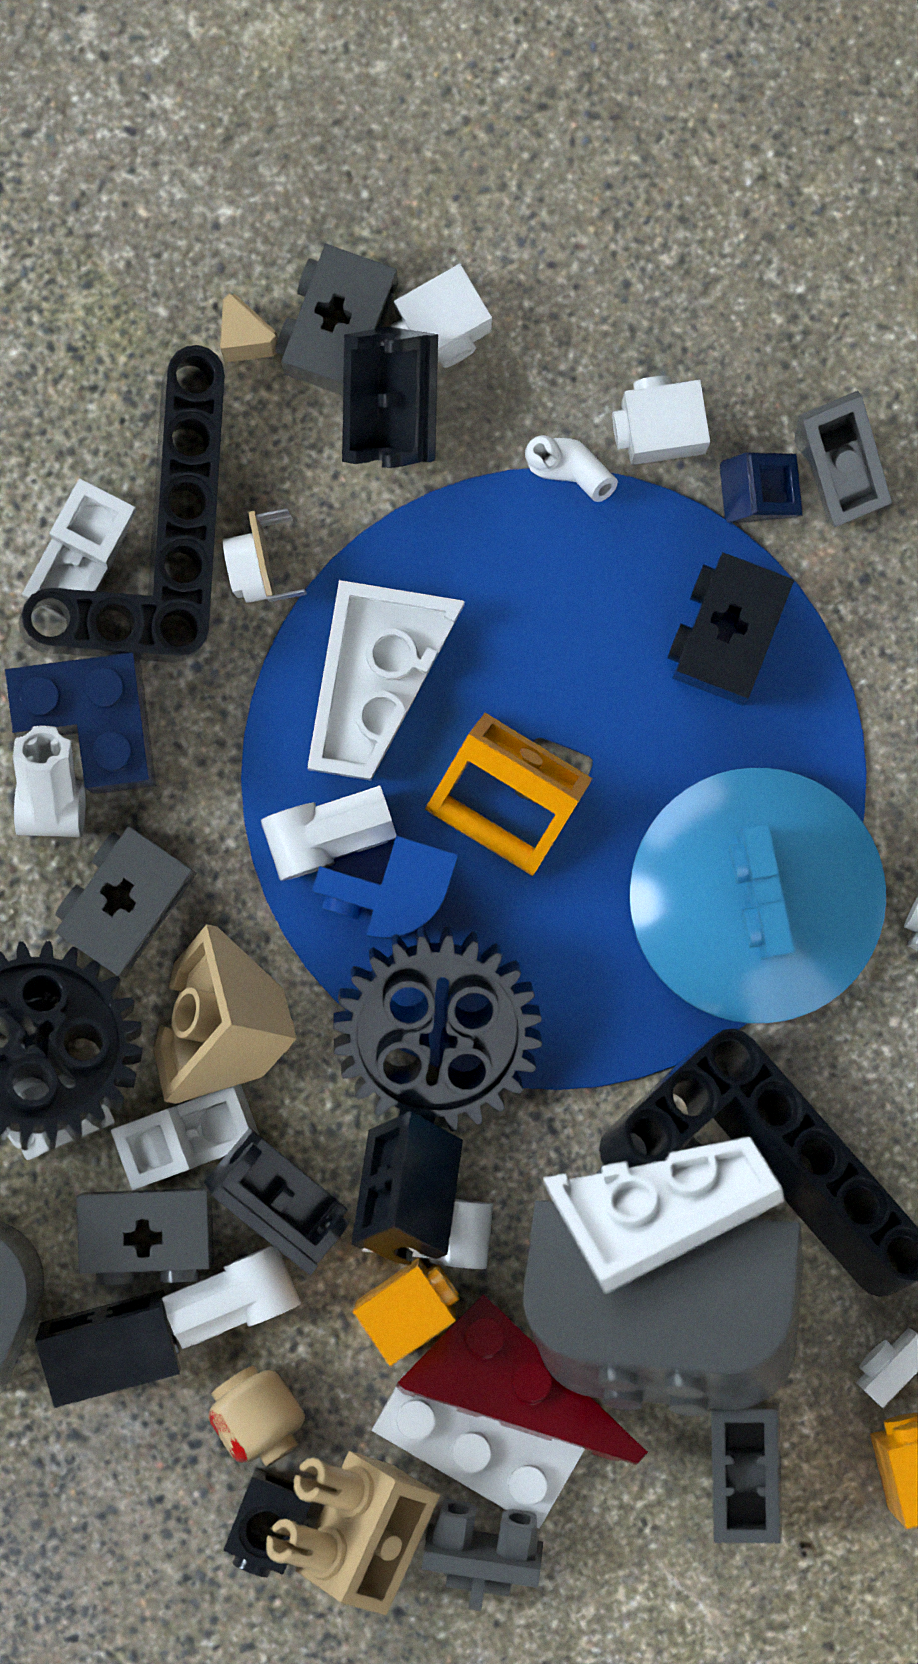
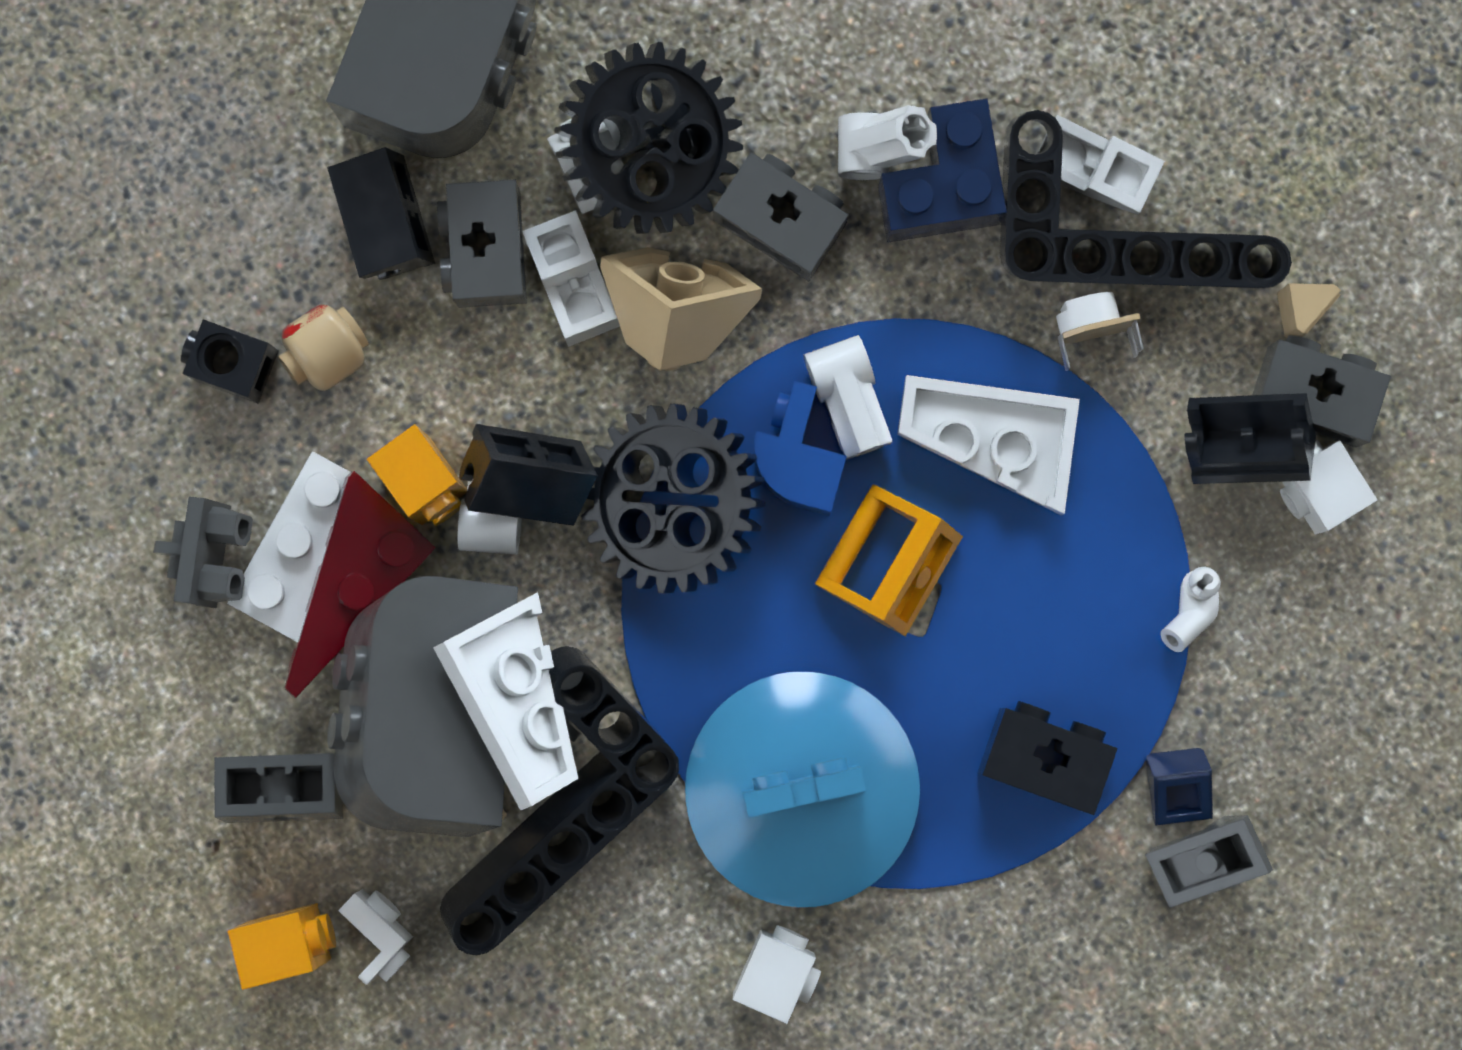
camera: 90 degrees right, 0 degrees up
white piece [162,1245,301,1349] -> none
black hinge [204,1128,349,1275] -> none
tan brick [266,1451,440,1615] -> none
white brick [612,376,710,465] -> none

